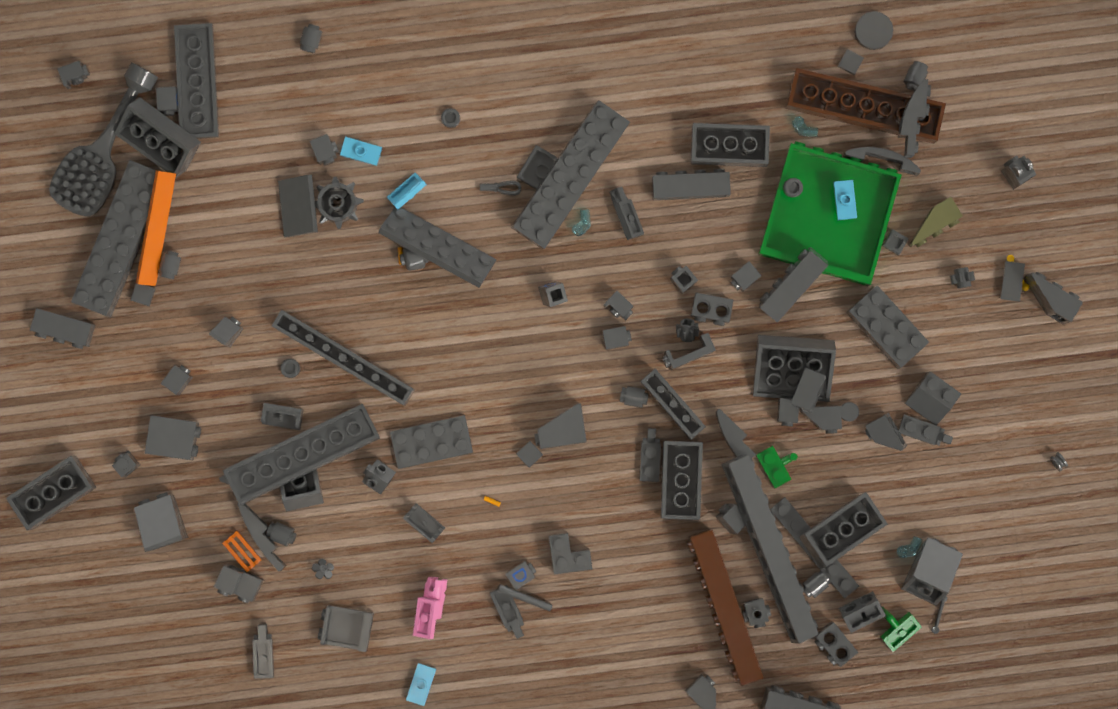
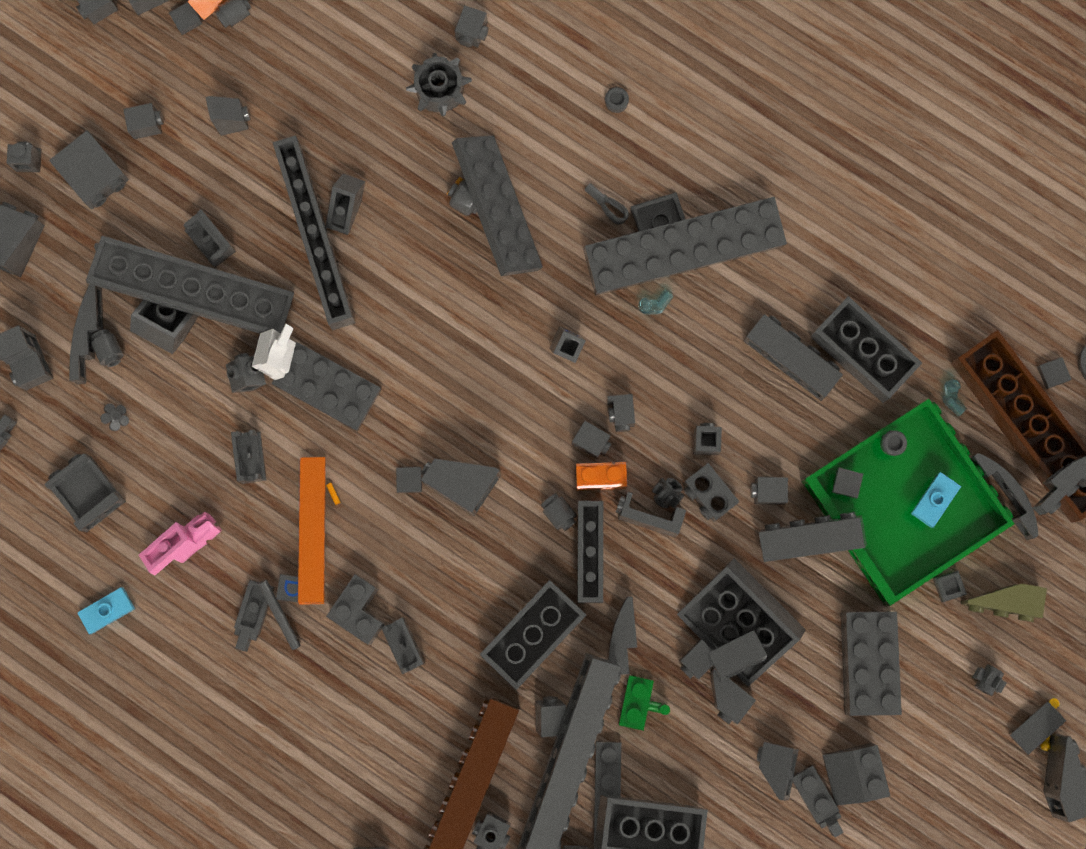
camera: 40 degrees right, 5 degrees down
orange tile [222,531,262,572] -> none
dark grey tile [278,175,318,238] -> none
dark grey tile [281,359,300,378] -> none
medium azure plate [340,137,382,166] -> none
medium azure plate [387,172,427,209] -> none
dark grey hinge [610,187,644,240] -> none
dark grey hinge [640,428,661,482] -> none
dark grey tile [841,402,859,422] -> none
none -> white piece [252,324,296,380]
none -> orange tile [298,457,326,605]
none -> dark grey slope [326,174,366,235]
none -> dark grey hinge [382,618,426,674]
none -> orange brick [576,462,627,491]
none -> dark grey tile [832,468,863,499]

